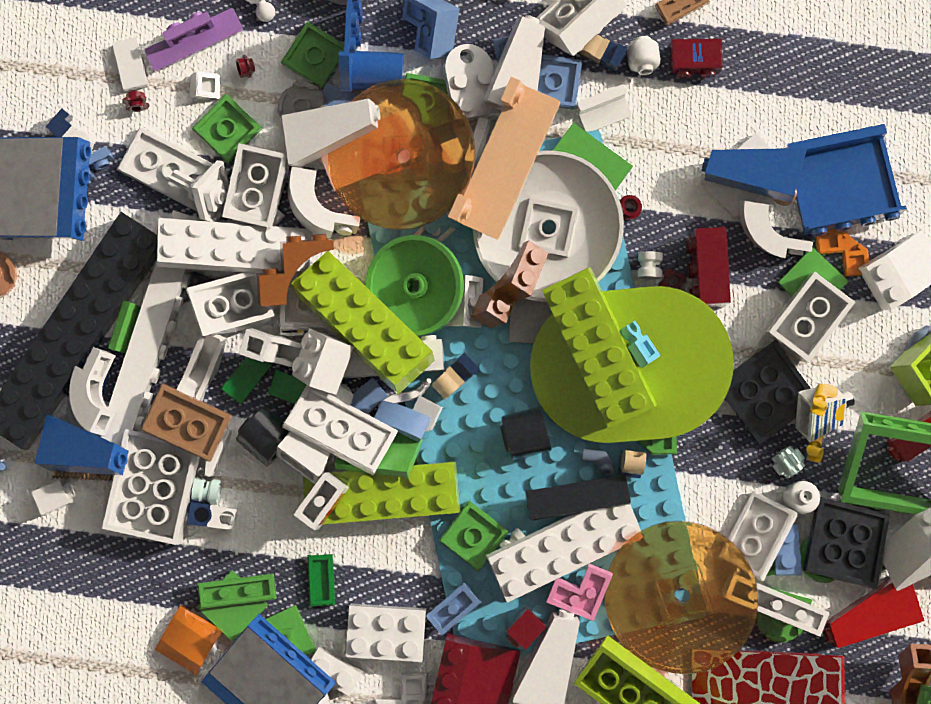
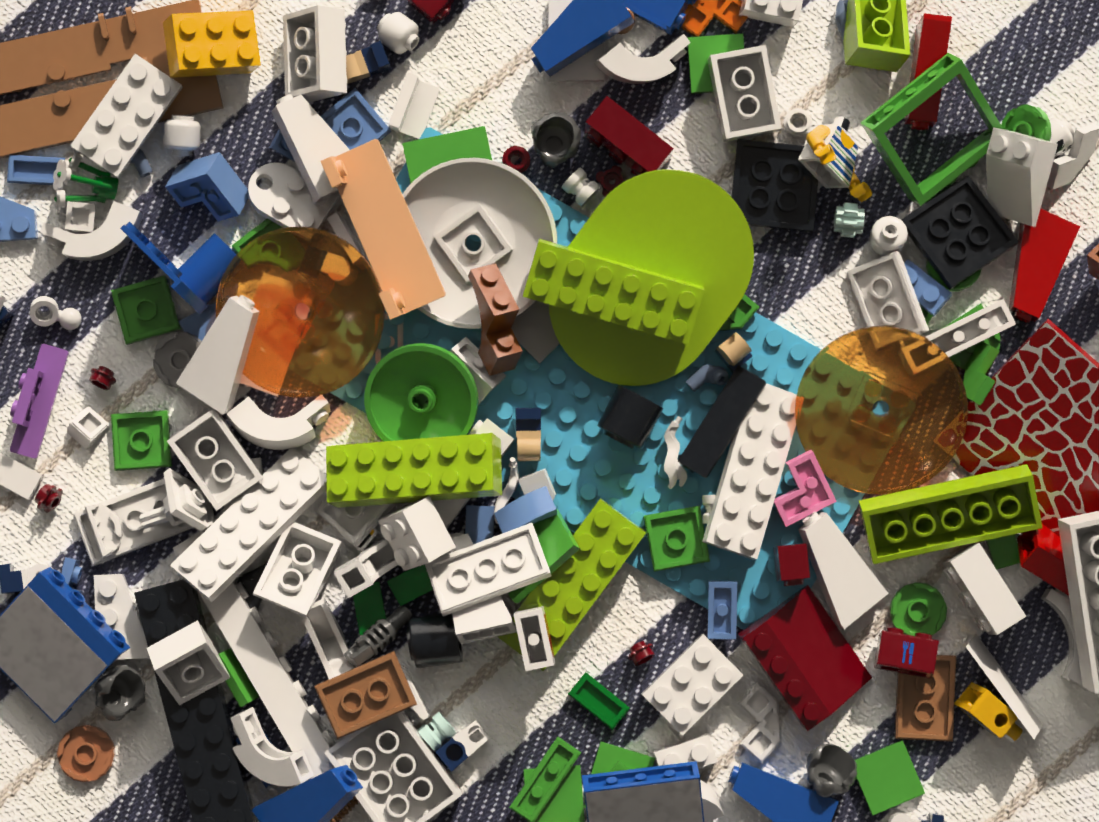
camera: 45 degrees left, 0 degrees up
dark orange arch [256,234,334,306] -> none
medium azure plate [620,321,660,368] -> none
none -> white tile [84,504,123,559]
none -> white wing [94,574,150,660]
none -> dark grey hair [94,665,146,721]
none -> white slope [147,620,230,705]
none -> dark grey hinge [344,605,413,667]
none -> dark grey hair [531,112,581,168]
none -> dark red plate [628,641,655,666]
none -> white hair [664,416,687,489]
none -> white plate [784,108,812,137]
none -> bright green tile [961,341,999,405]

